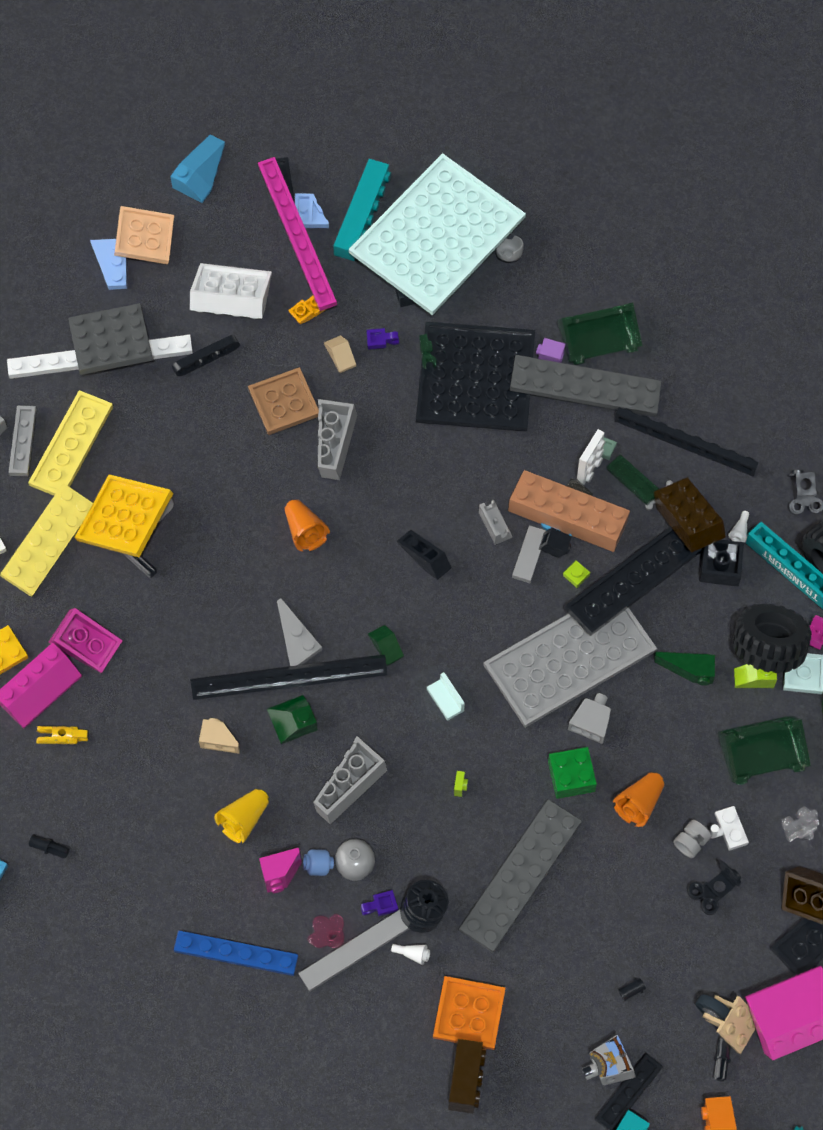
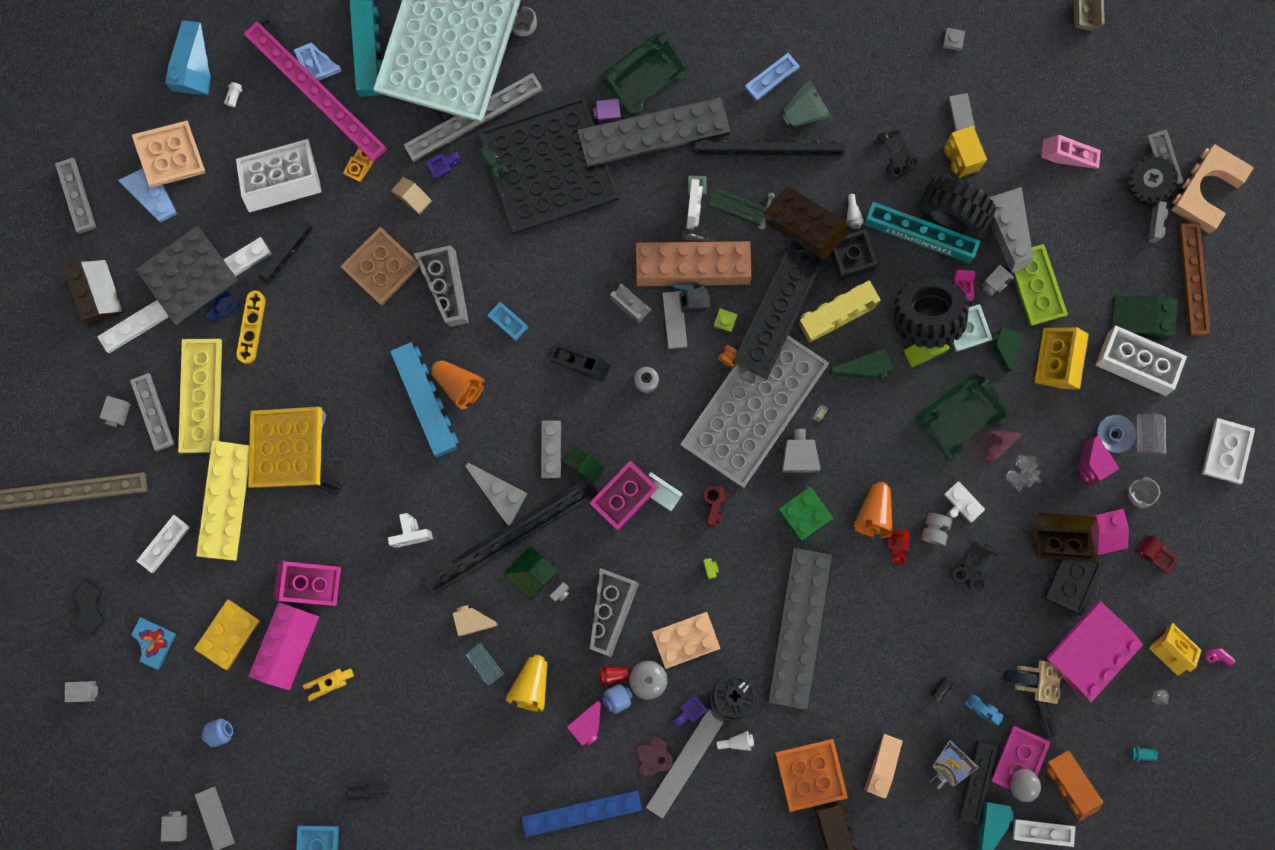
camera: 25 degrees left, 15 degrees up
none -> light grey plate [55,158,97,234]
none -> dark brown slope [63,260,124,325]
none -> clear blue plate [205,291,241,324]
none -> white pin [224,82,242,107]
none -> yellow beam [237,291,265,364]
none -> white bracket [388,513,433,548]
none -> dark azure brick [390,342,459,458]
none -> light grey plate [404,73,543,162]
none -> clear light blue tile [465,642,504,686]
none -> dark azure plate [487,302,529,341]
none -> light grey plate [541,421,561,479]
none -> light grey plate [550,582,570,602]
none -> dark pink brick [590,461,659,530]
none -> red cone [599,666,629,686]
none -> light grey head [634,367,659,393]
none -> light nougat plate [652,612,720,669]
none -> dark red plate [703,486,727,527]
none -> orange wheel [718,345,738,368]
none -> light blue plate [745,53,800,102]
none -> sand green cone [782,81,831,127]
none -> light yellow wedge [798,280,880,343]
none -> clear piece [811,403,831,424]
none -> light nougat slope [864,734,903,799]
none -> red plate [888,530,909,564]
none -> dark azure plate [964,694,1003,726]
none -> clear pink slope [985,431,1022,463]
none -> dark pink plate [990,726,1051,789]
none -> light grey hair [1010,769,1041,802]

